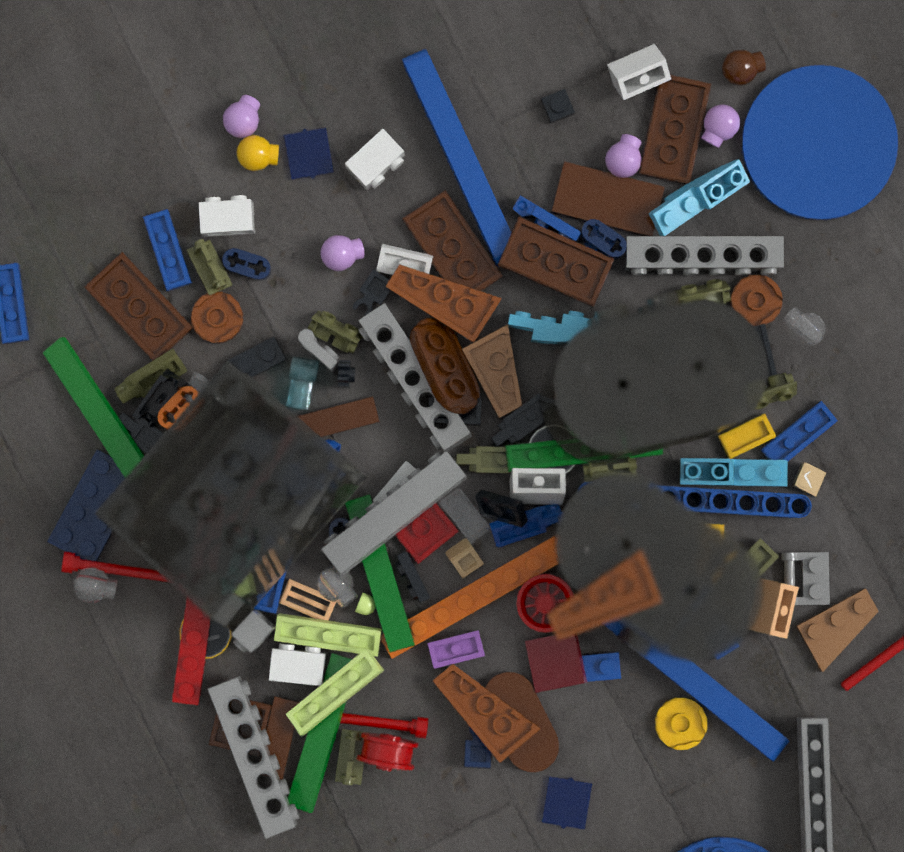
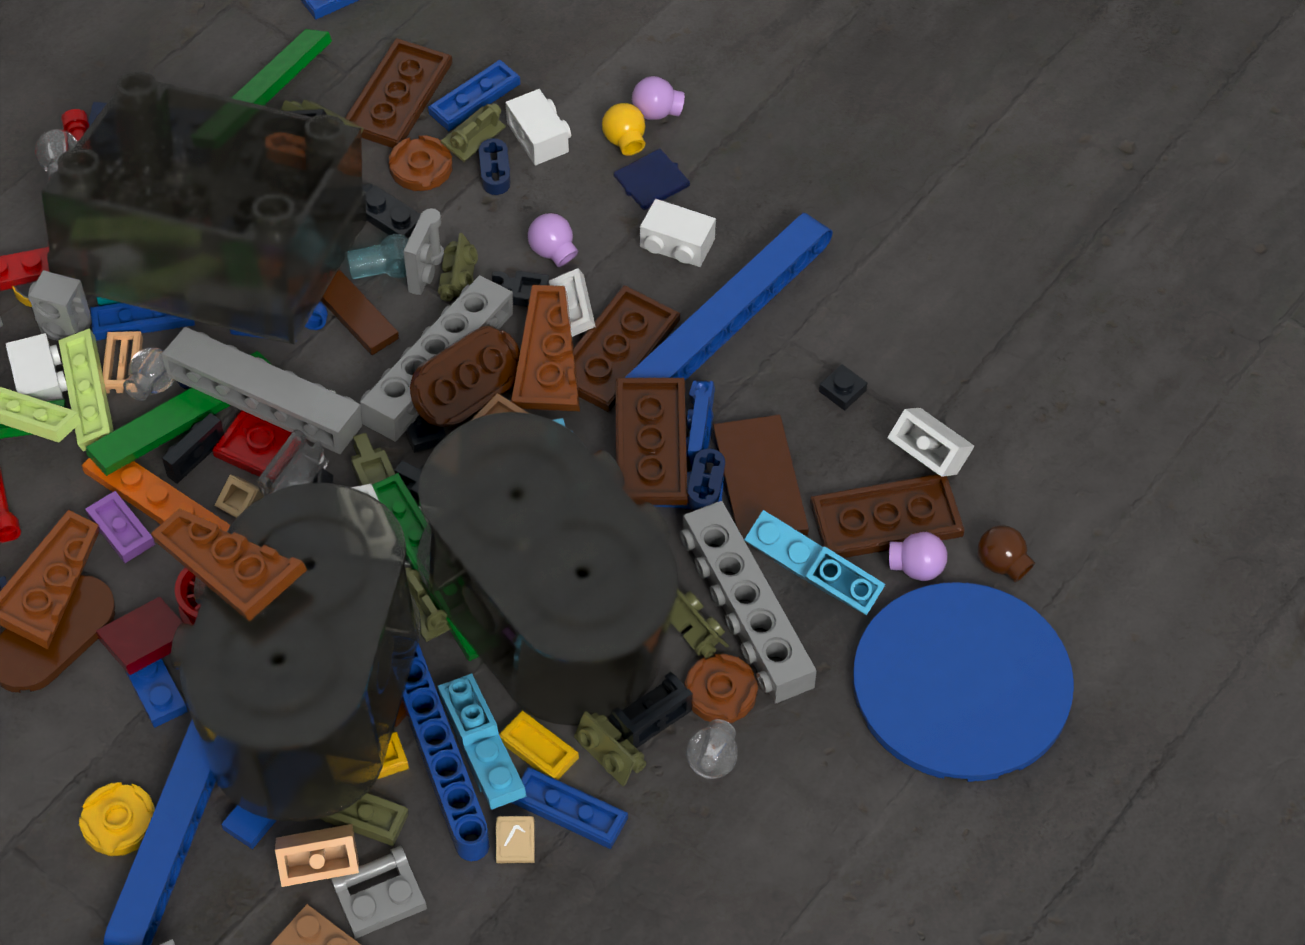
camera: 65 degrees right, 30 degrees down
black plate [337,360,356,389] -> none
yellowish green hinge [355,592,376,615] -> none
lavender piece [605,134,641,178] -> none

